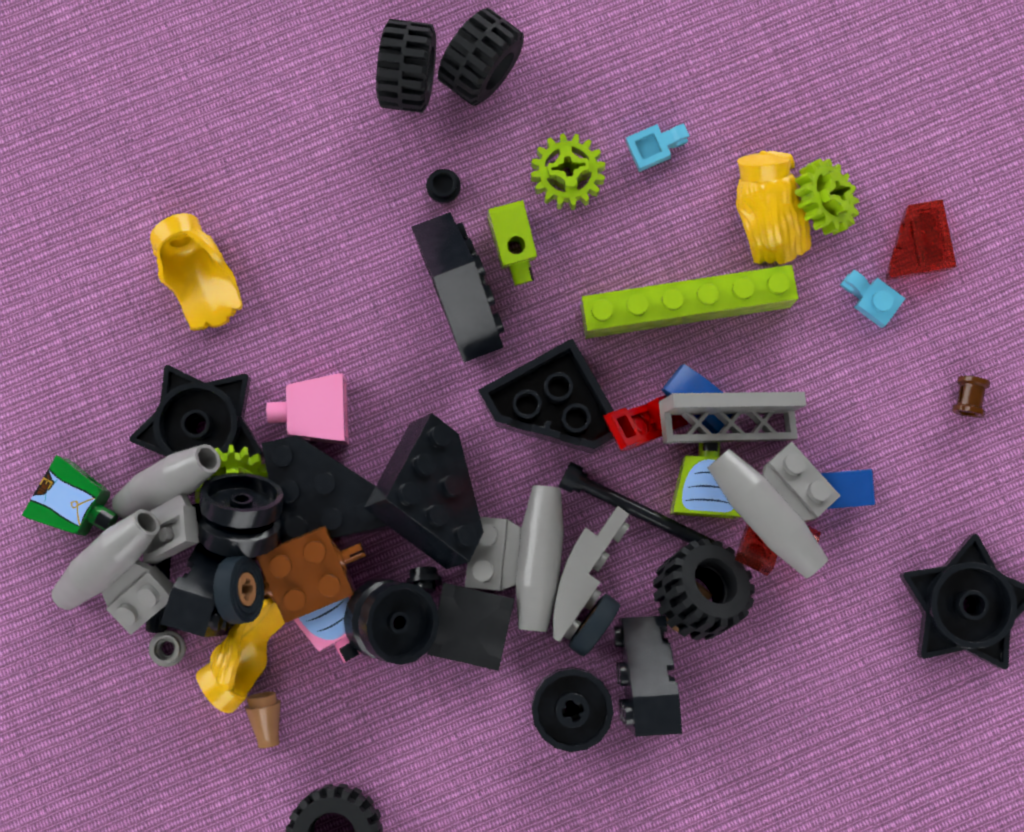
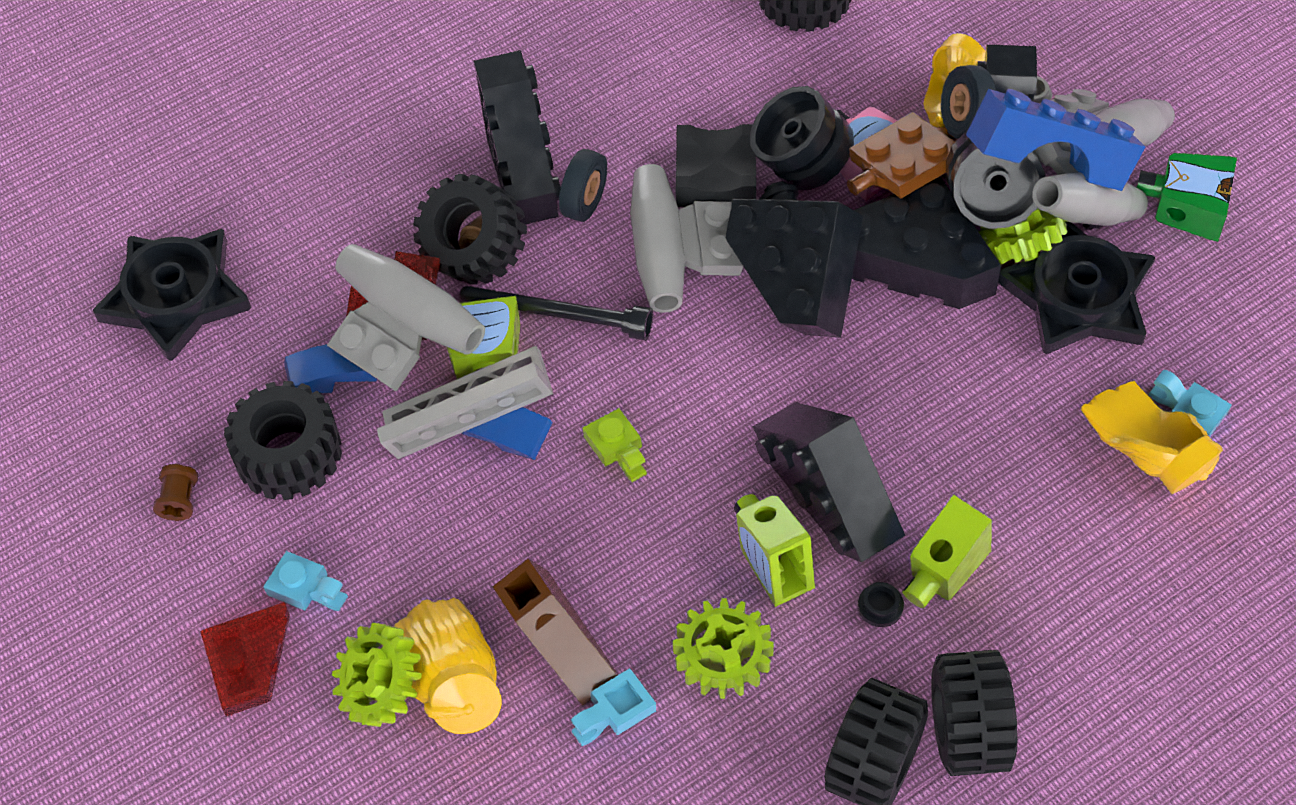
camera: 170 degrees right, 25 degrees down
medium nougat cone [244,691,281,748] -> none
bright pink torso [266,373,349,445] -> none
black brick [478,338,615,454] -> none
black wheel [531,667,614,752] -> none
light grey slope [552,506,630,643] -> none
lime brick [580,265,799,339] -> none
red slope [603,395,688,451] -> none
none -> black tyre [224,381,342,500]
none -> slope [492,558,618,705]
none -> lime plate [582,408,647,482]
none -> lime torso [902,495,992,609]
none -> blue arch [966,89,1146,191]
none -> medium azure plate [1149,369,1232,437]

